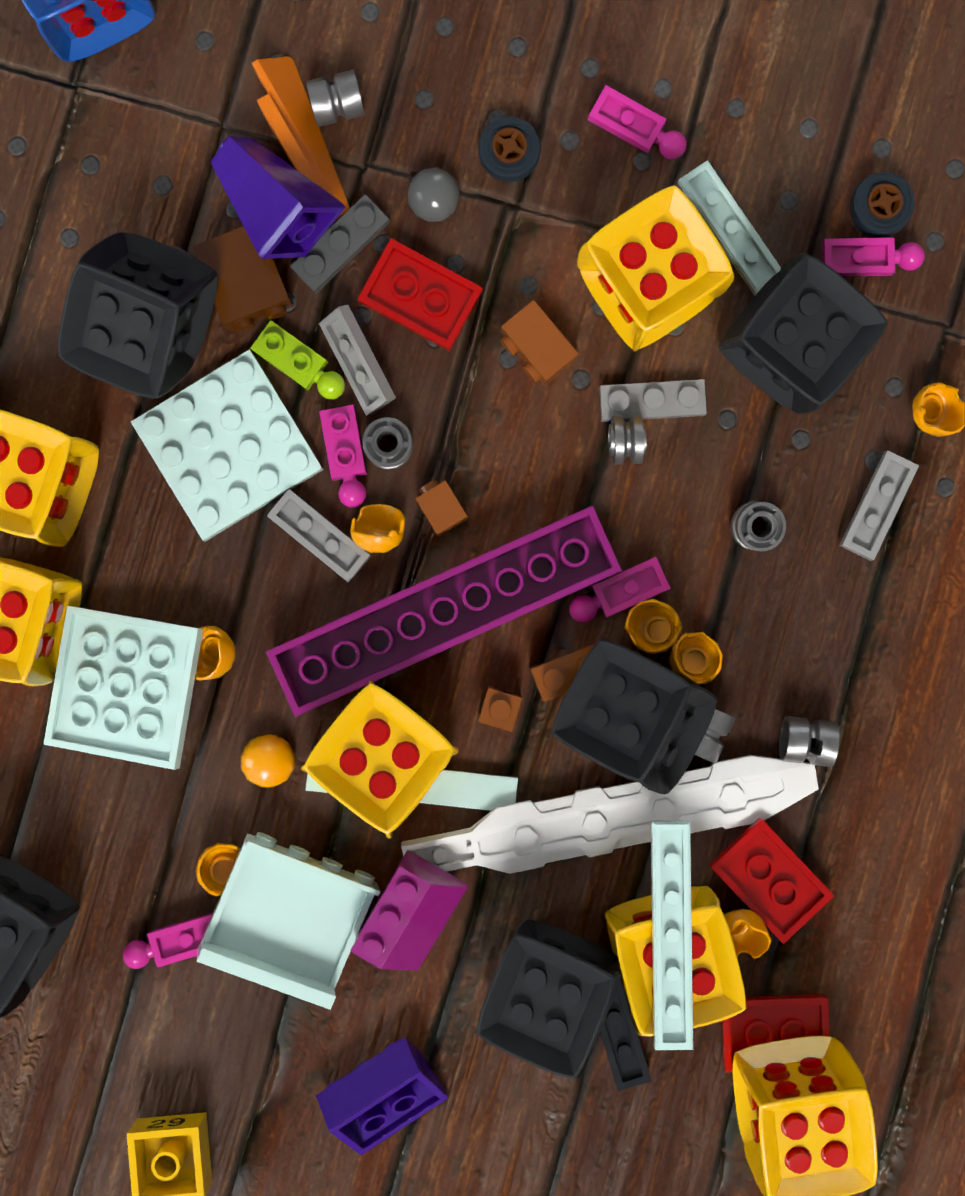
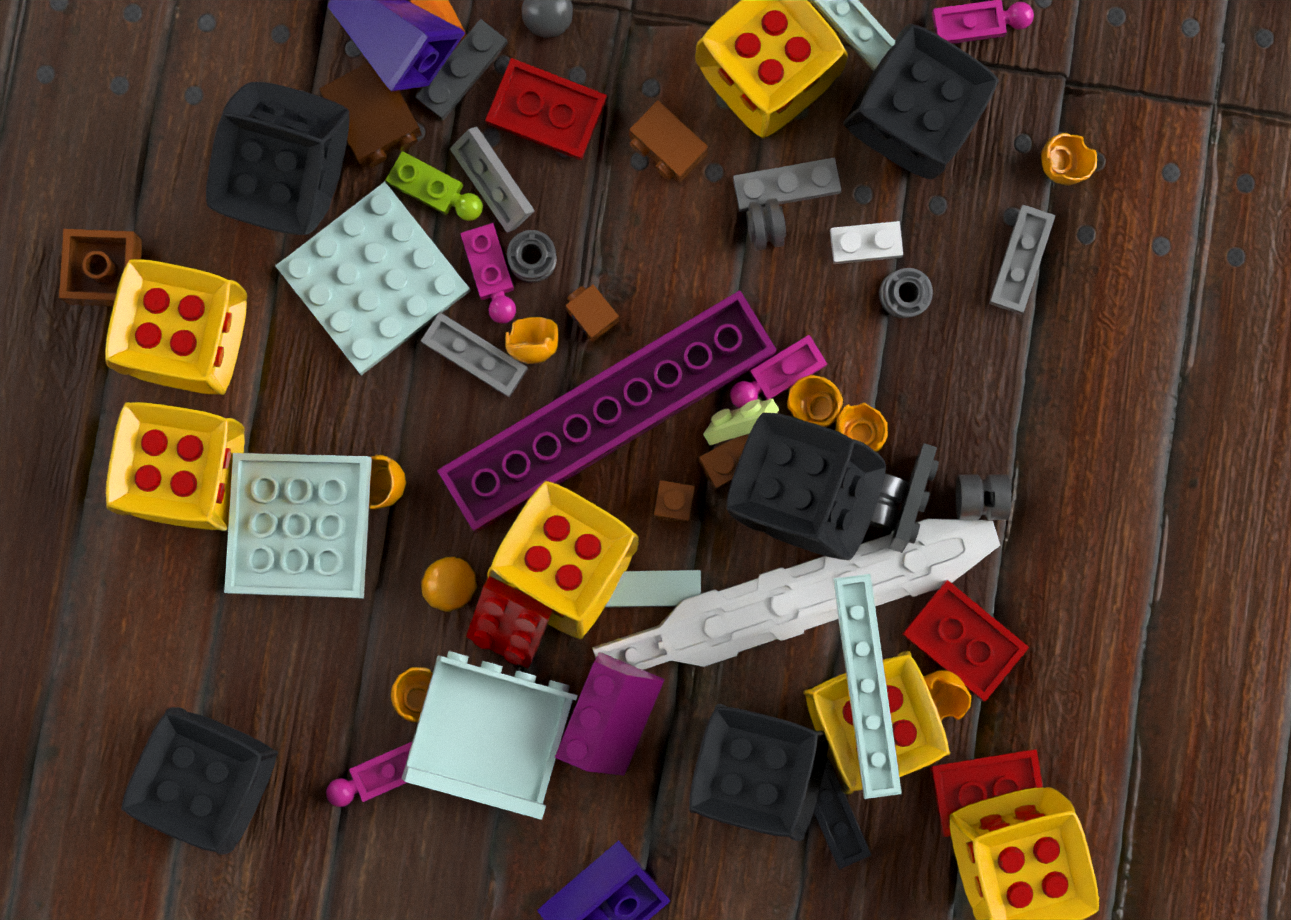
camera: 10 degrees left, 5 degrees down
none -> red plate [466,576,553,668]
none -> yellowish green plate [703,396,779,445]
none -> white plate [830,221,903,264]
none -> dark grey plate [889,443,939,553]

